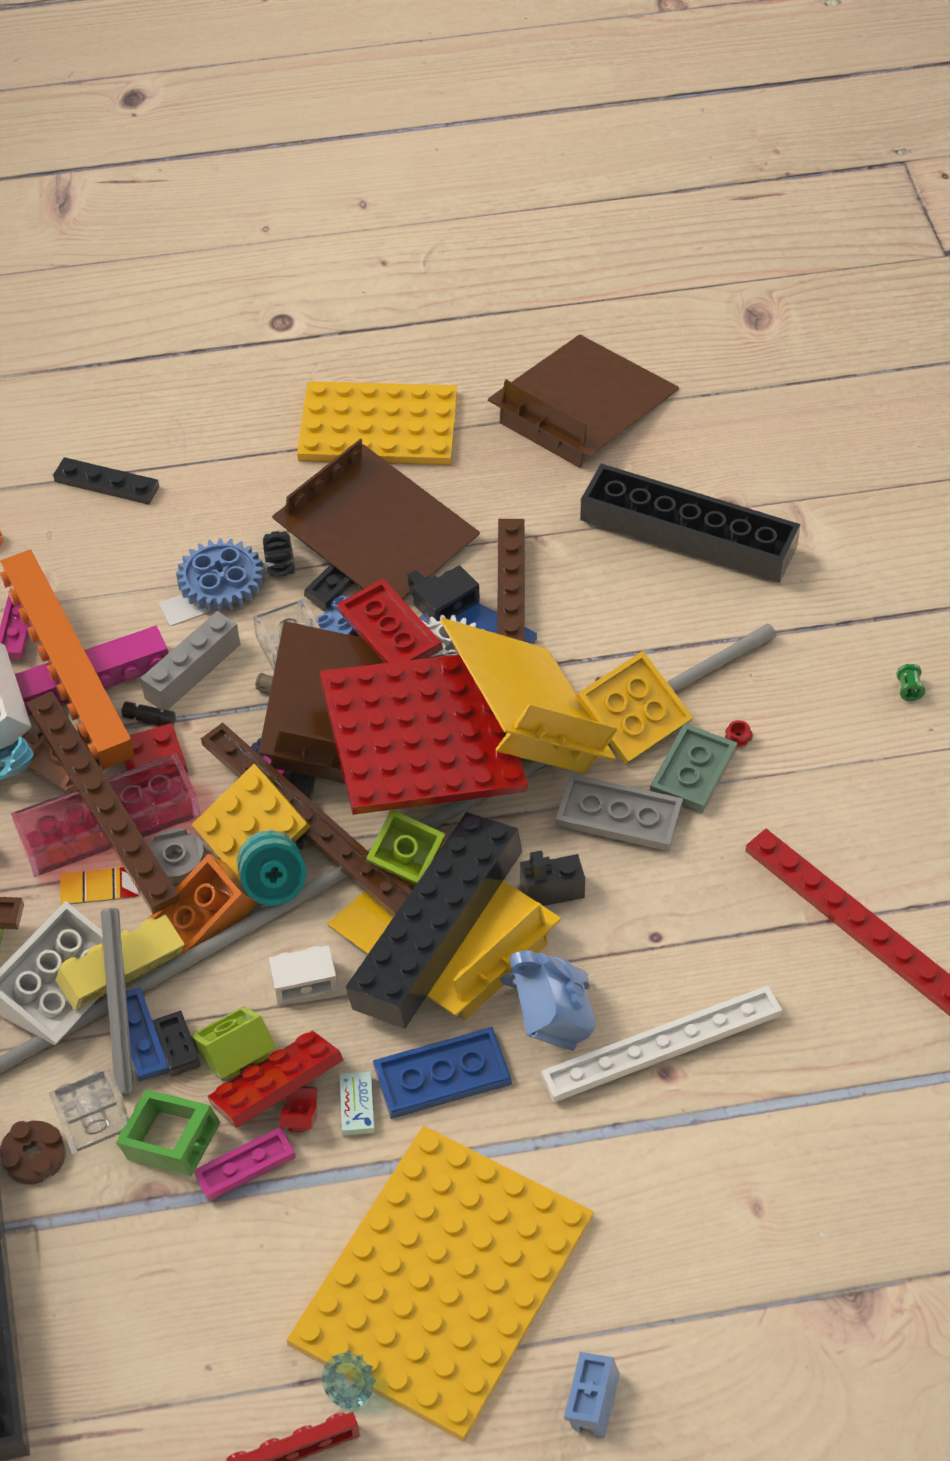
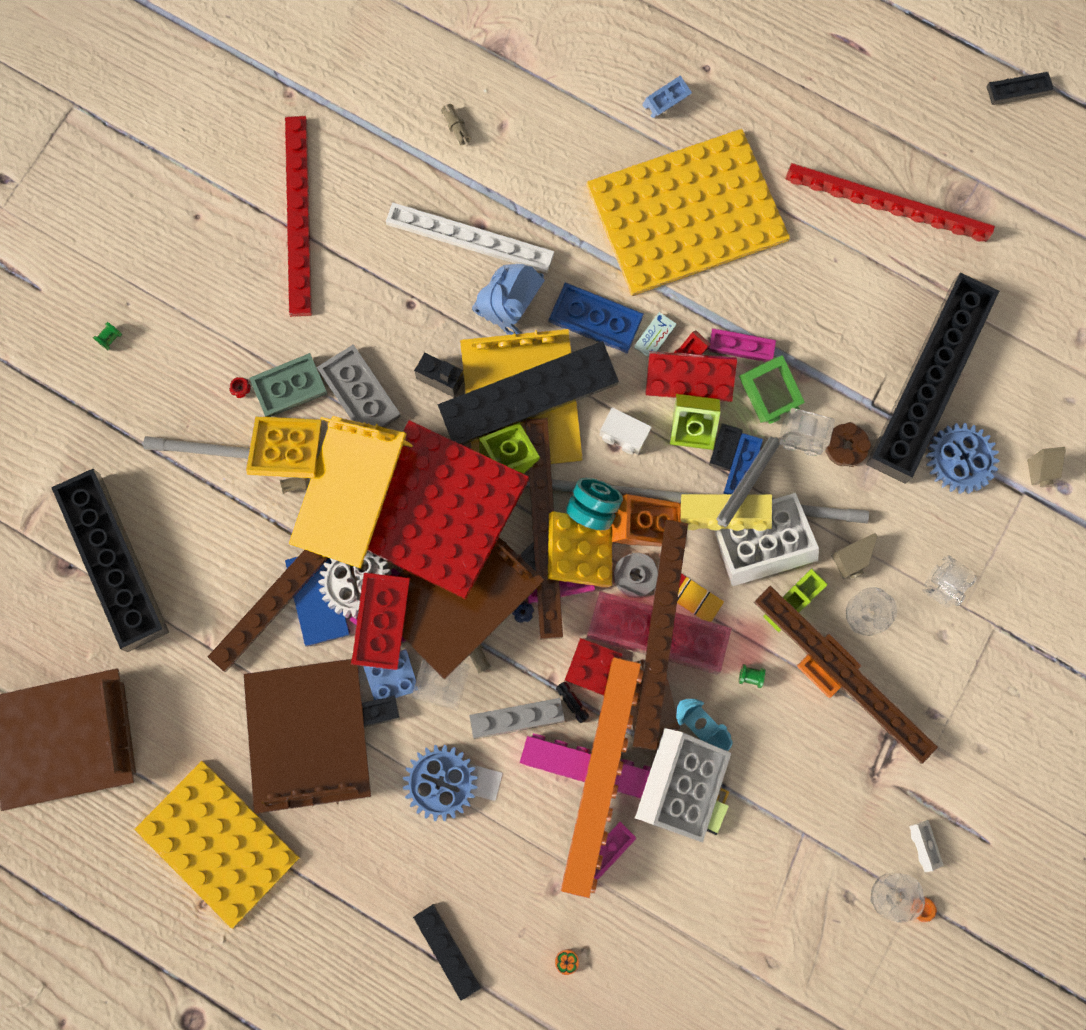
camera: 145 degrees left, 25 degrees up
black gear [263,531,295,577] -> none
clear light blue gear [322,1351,376,1408] -> none
black hinge [407,565,480,621] -> none
none -> dark tan pin [441,104,471,146]

